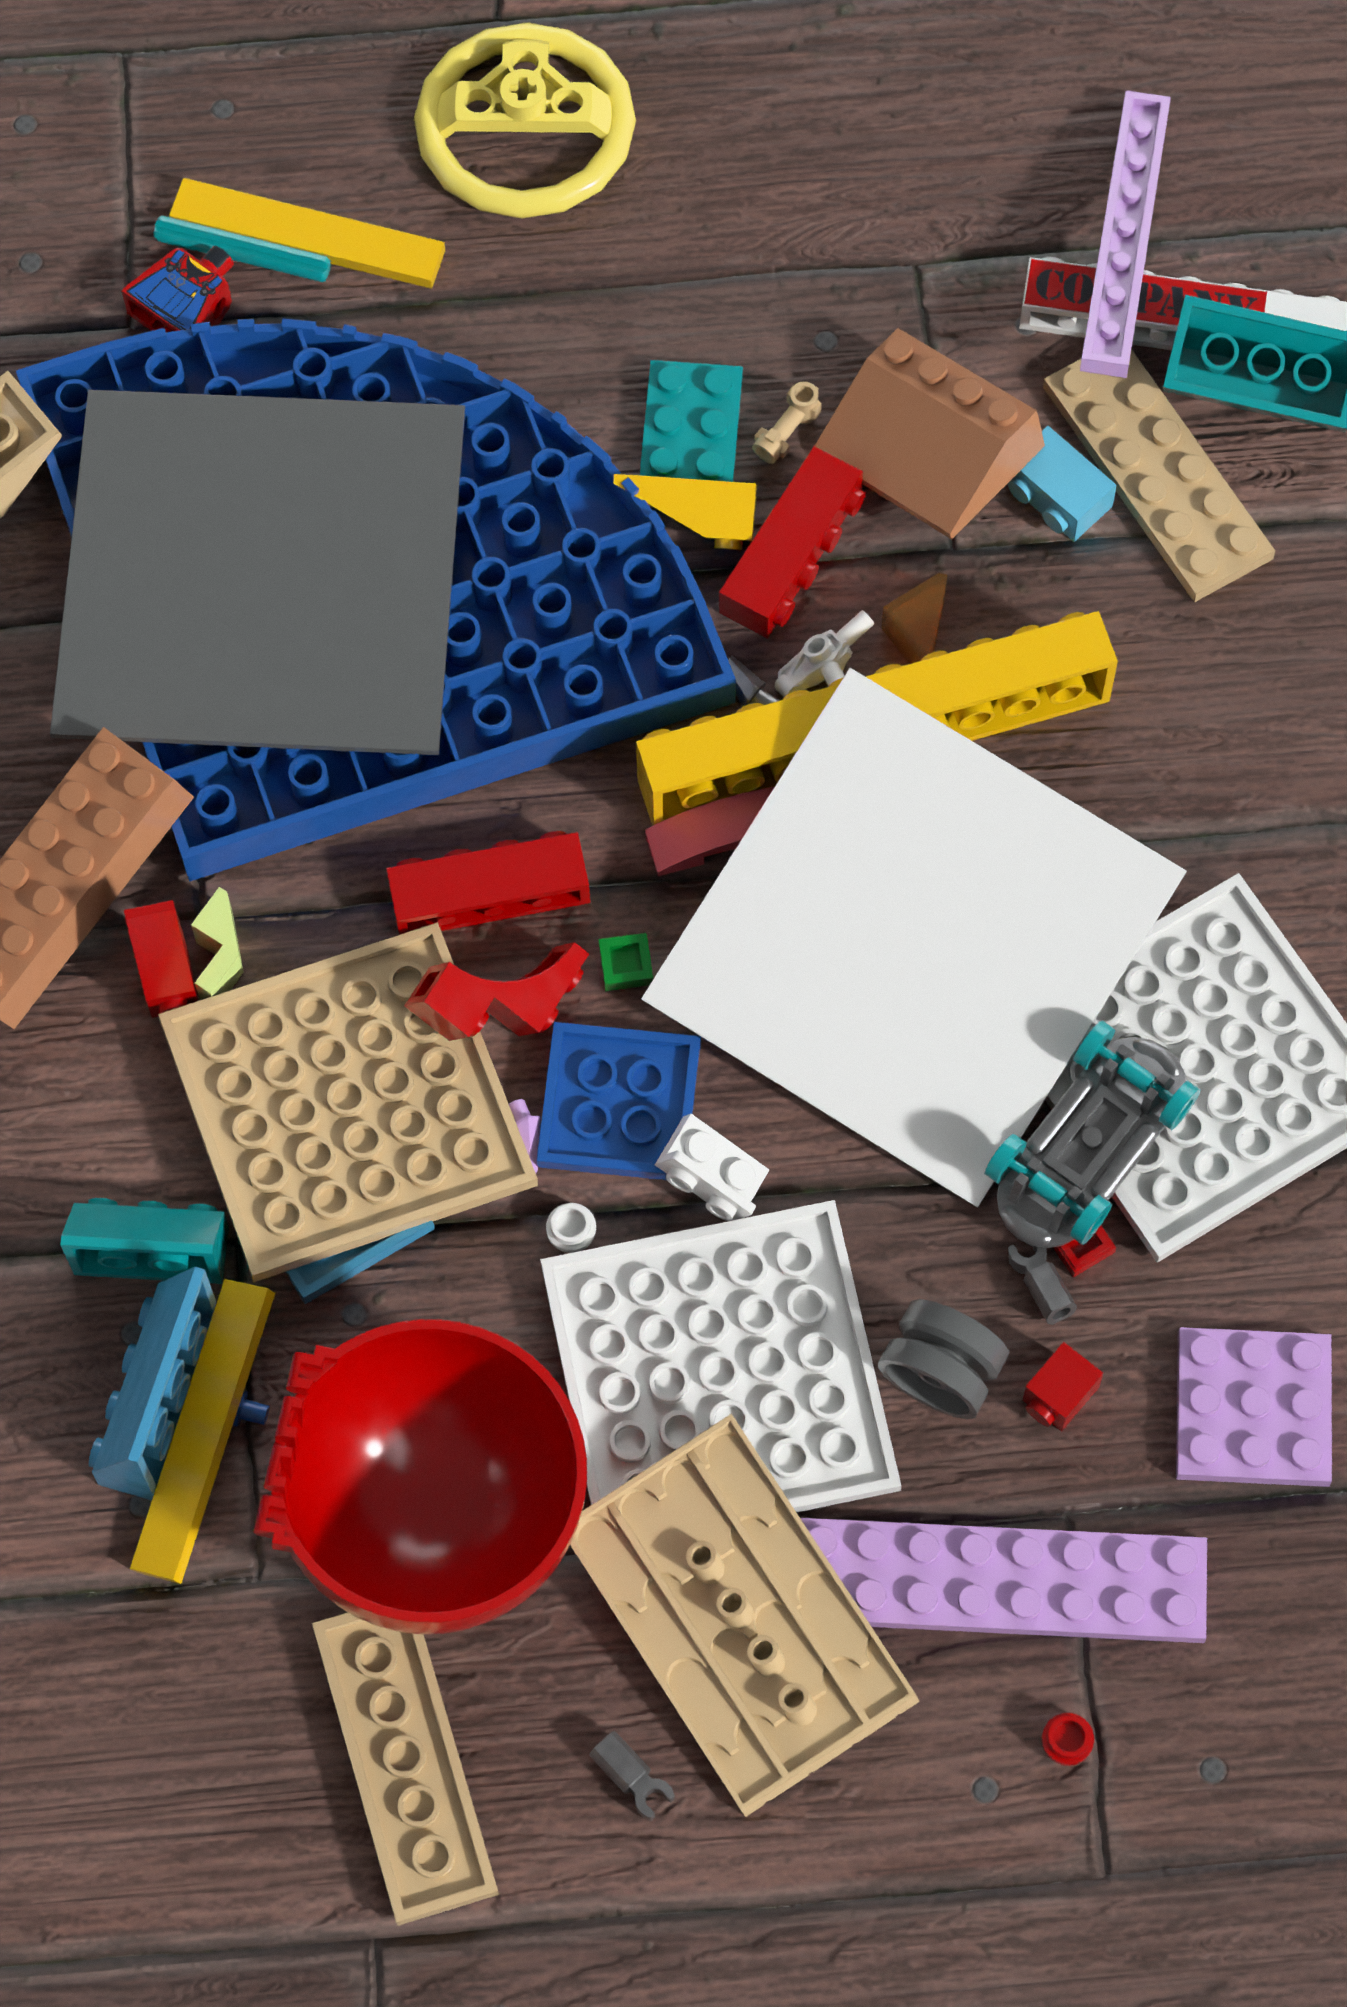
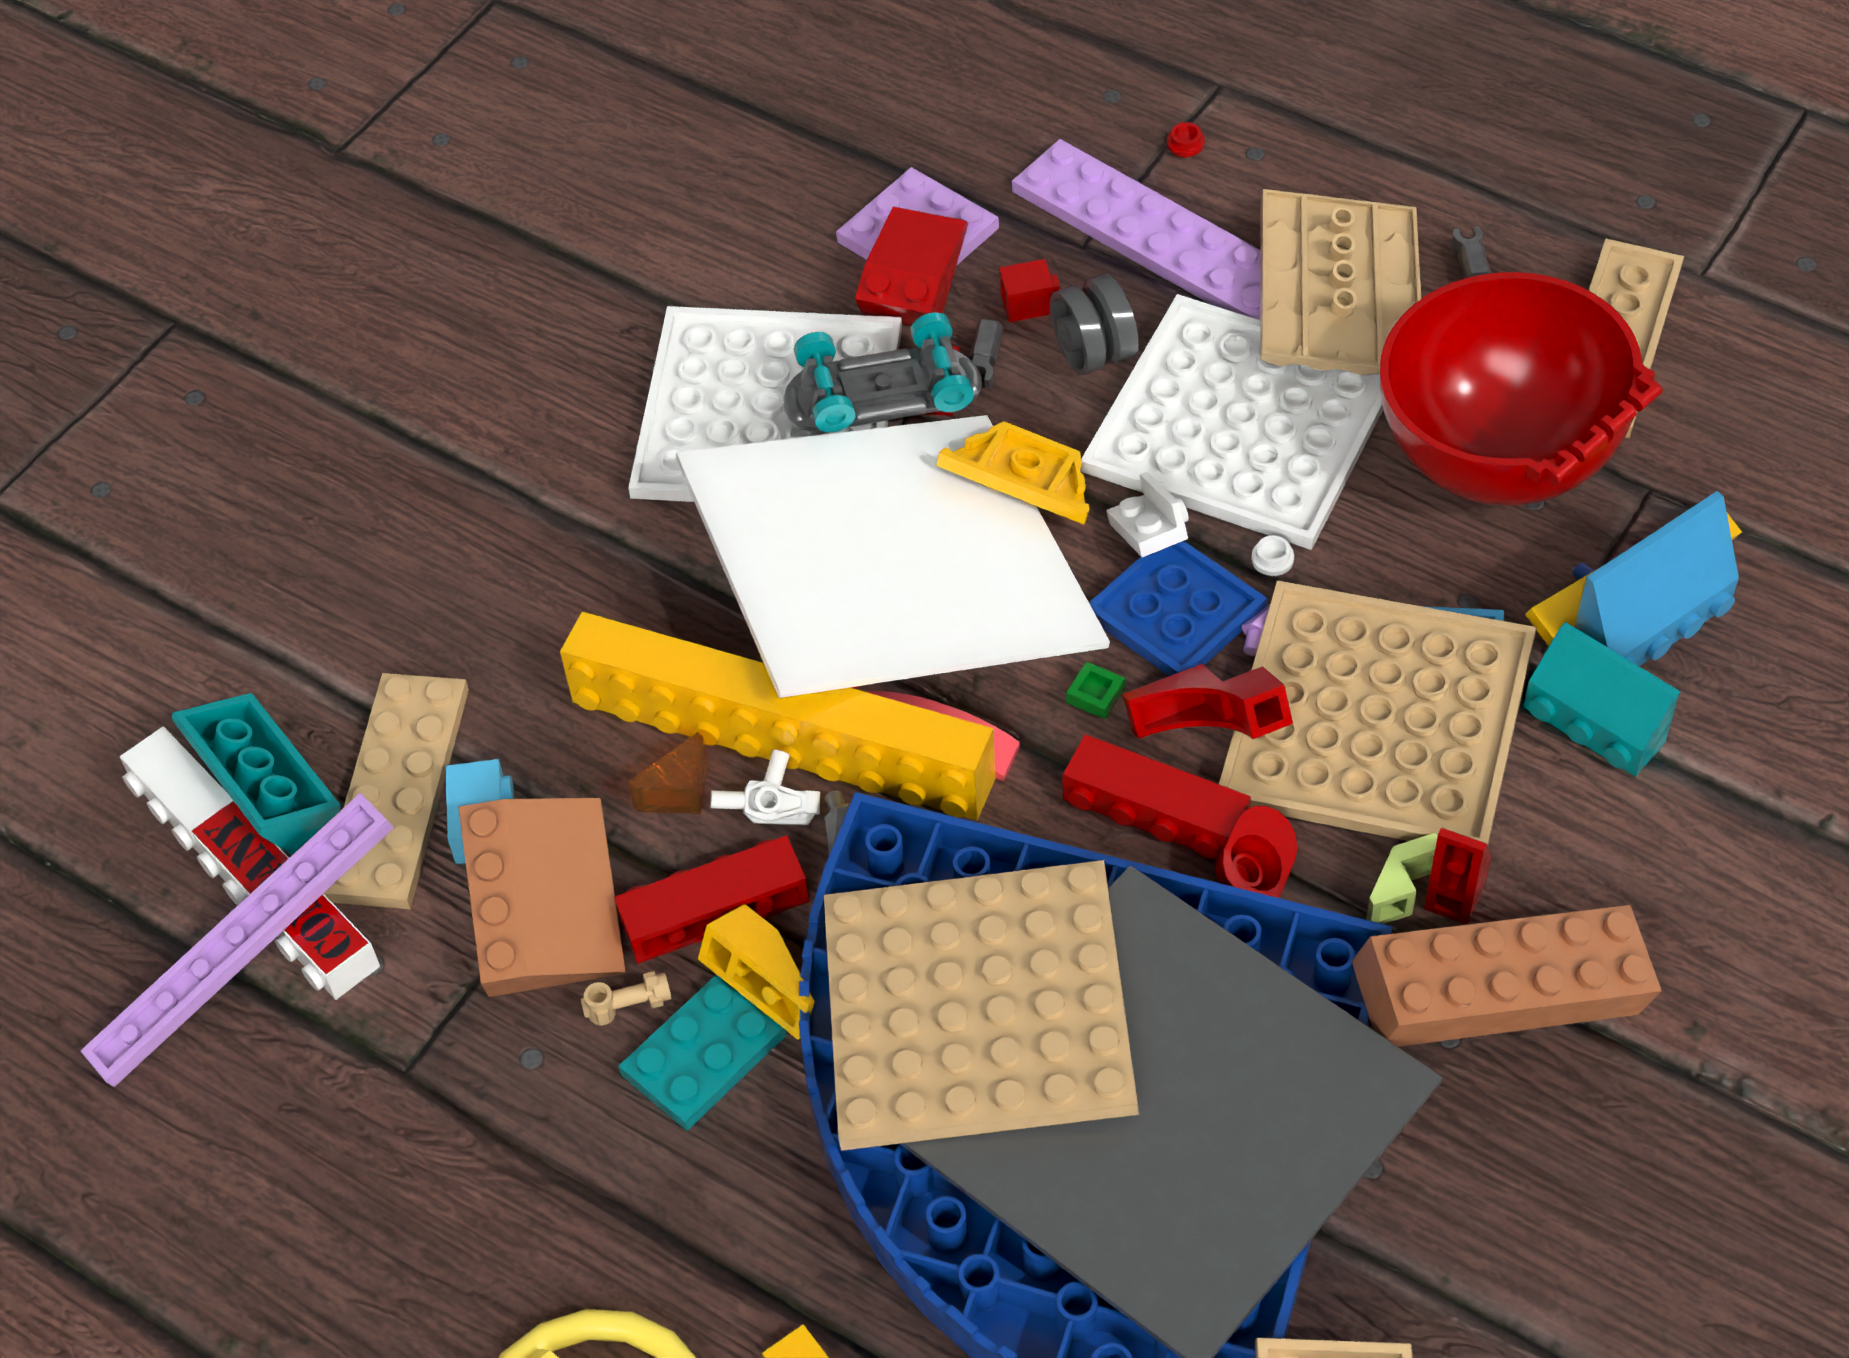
camera: 140 degrees left, 15 degrees down
none -> tan plate [824,860,1139,1151]
none -> red slope [855,206,968,326]
none -> yellow wing [936,421,1090,525]
none -> red piece [1215,806,1298,898]

